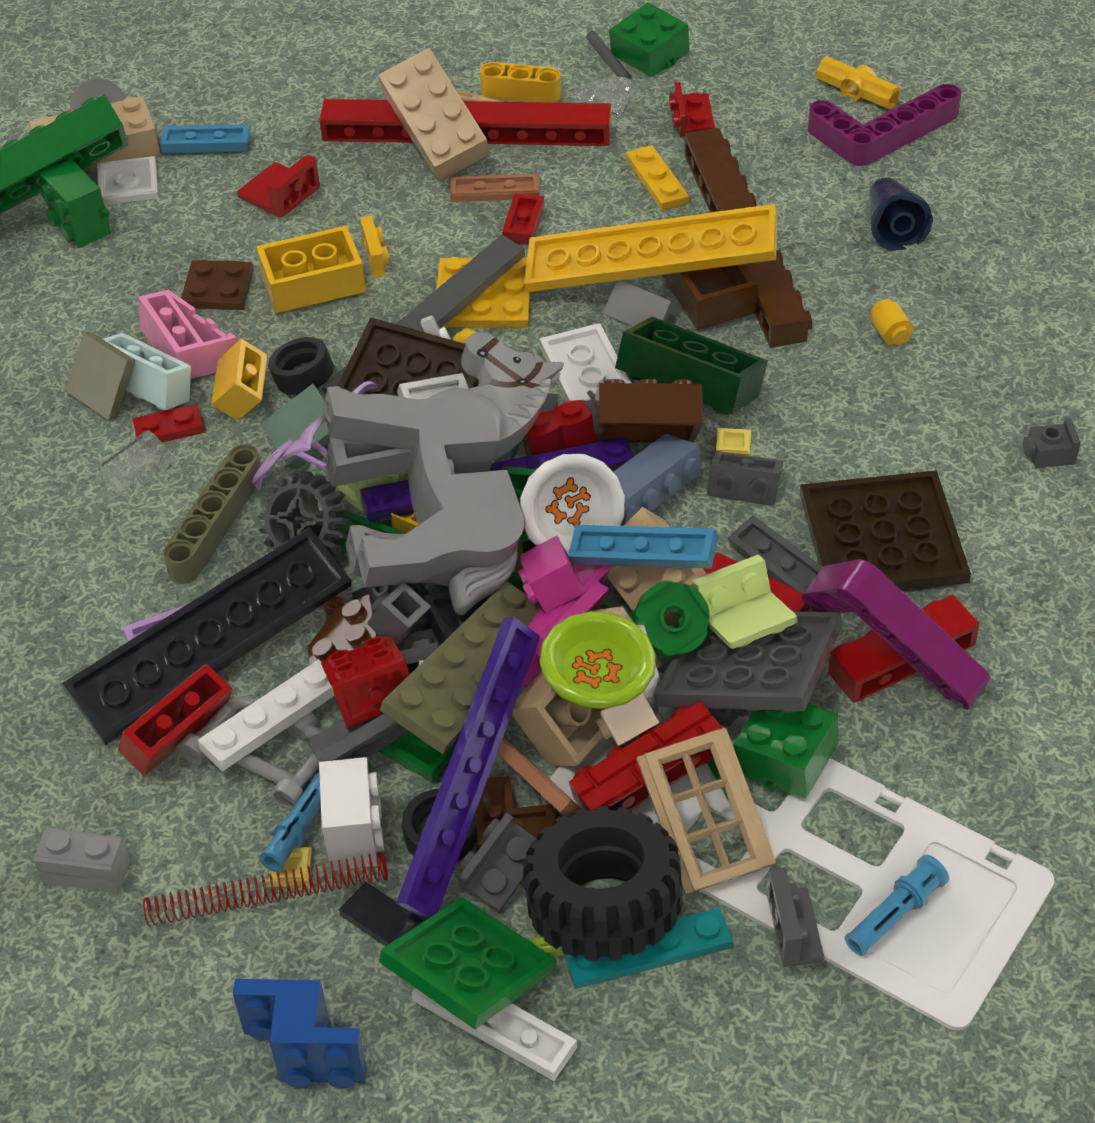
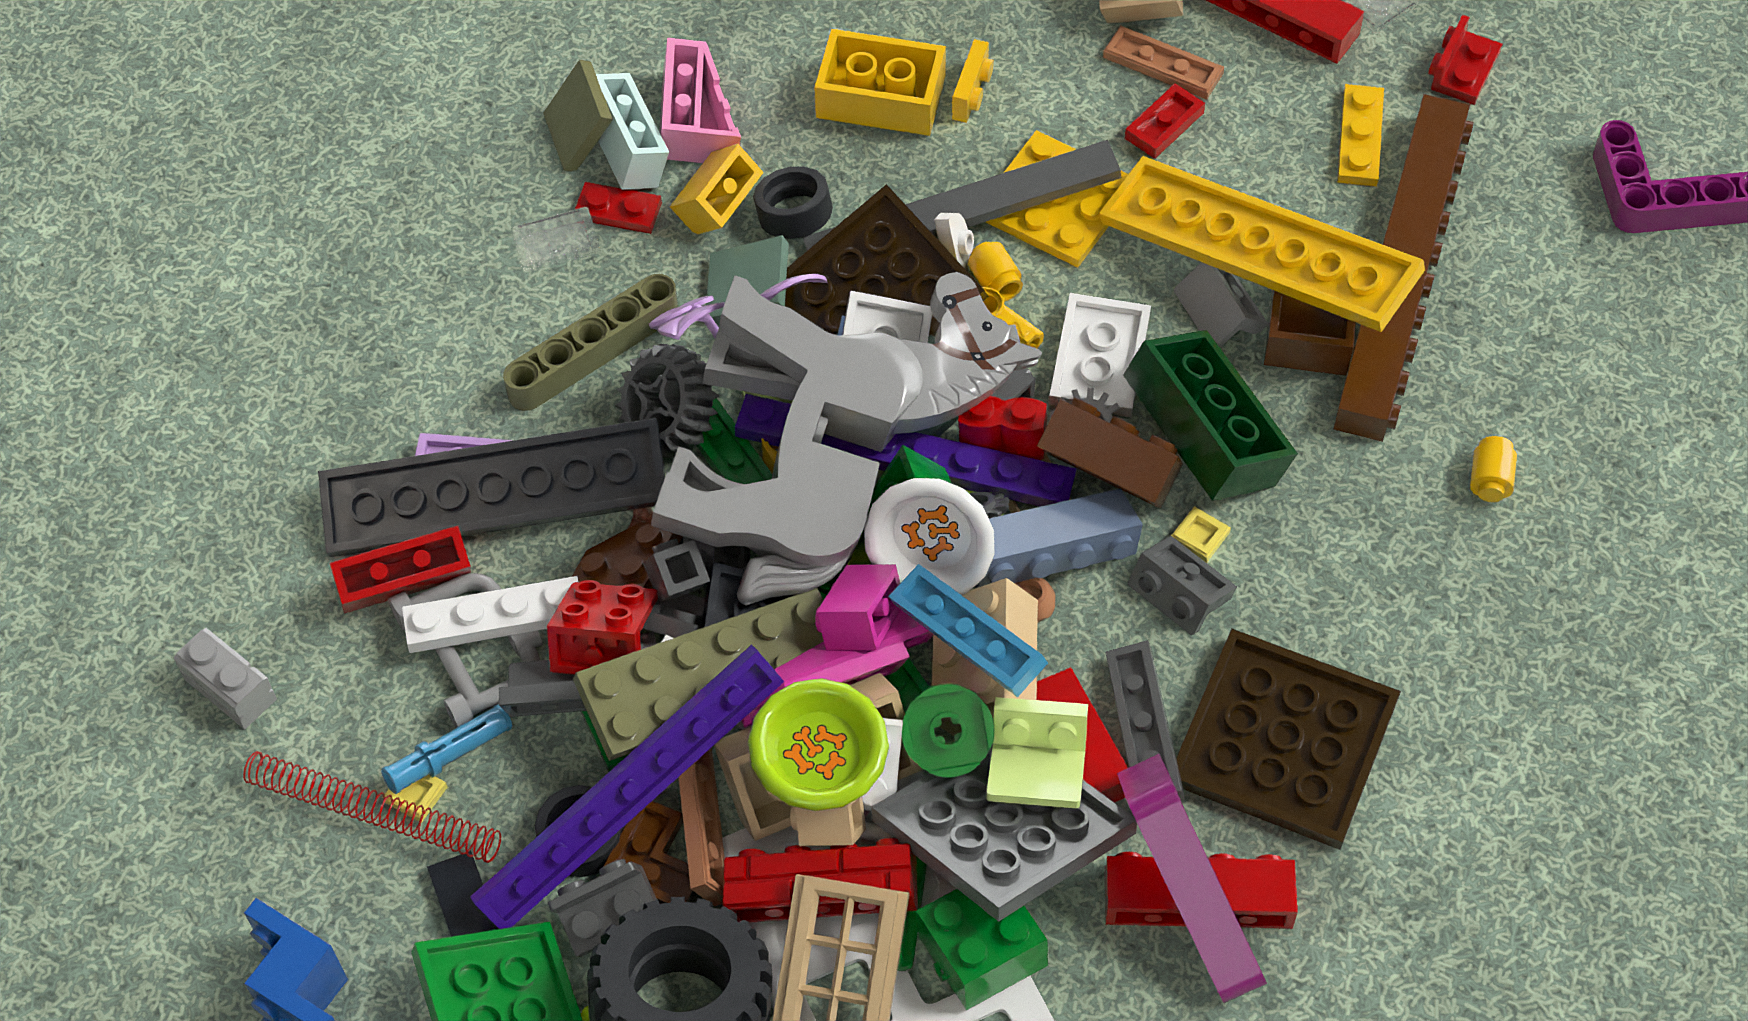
camera: 30 degrees right, 10 degrees up
reddish brown plate [181,260,253,310] -> none
white brick [319,757,385,871] -> none
yellow piece [816,56,901,110] -> none
dark blue cone [870,177,933,251] -> none
dark grey brick [1023,419,1081,468] -> none

